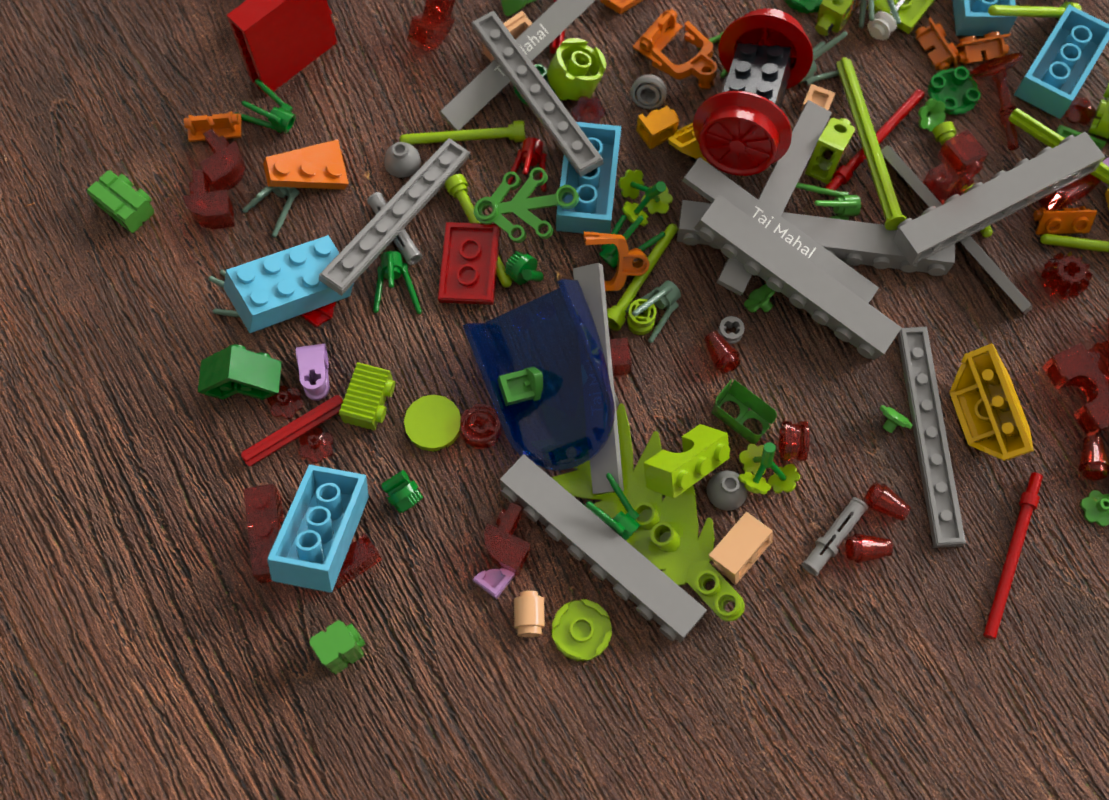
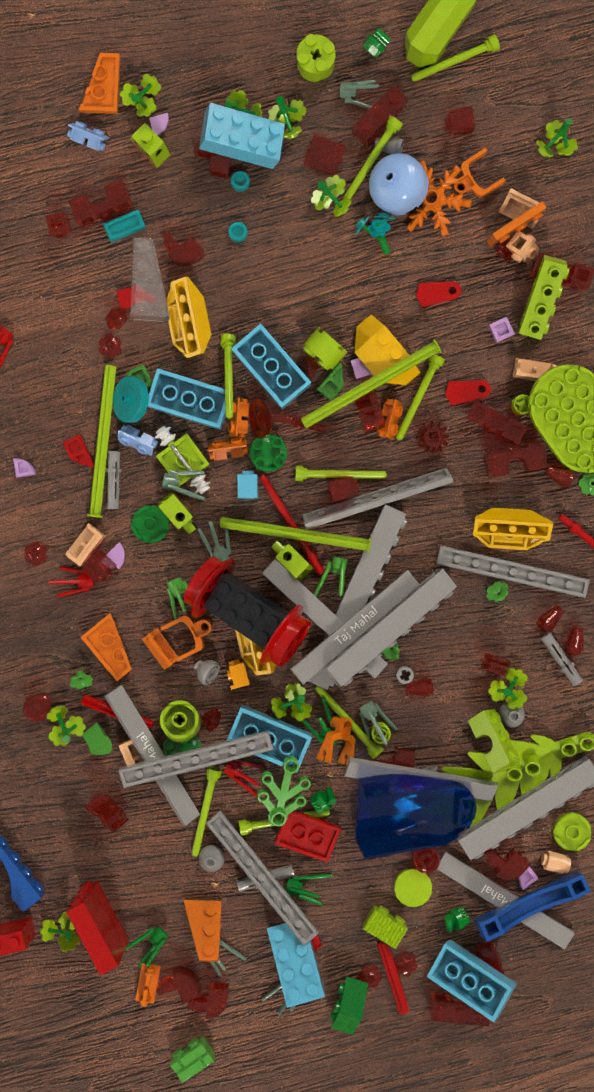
camera: 75 degrees left, 20 degrees up
lavender piece [296,343,330,401] -> none
bright green brick [309,620,366,674] -> none
bright green tile [497,367,543,406] -> none
green plant [582,473,641,541] -> none
light nougat hinge [709,512,773,585] -> none
bright green piece [711,379,777,445] -> none
light nougat tile [801,84,836,111] -> none
light grey brick [893,131,1105,266] -> none
bright green plant [918,98,946,132] -> none
none -> medium azure brick [237,471,259,499]
none -> light grey tile [435,851,575,949]
none -> blue arch [474,871,591,942]

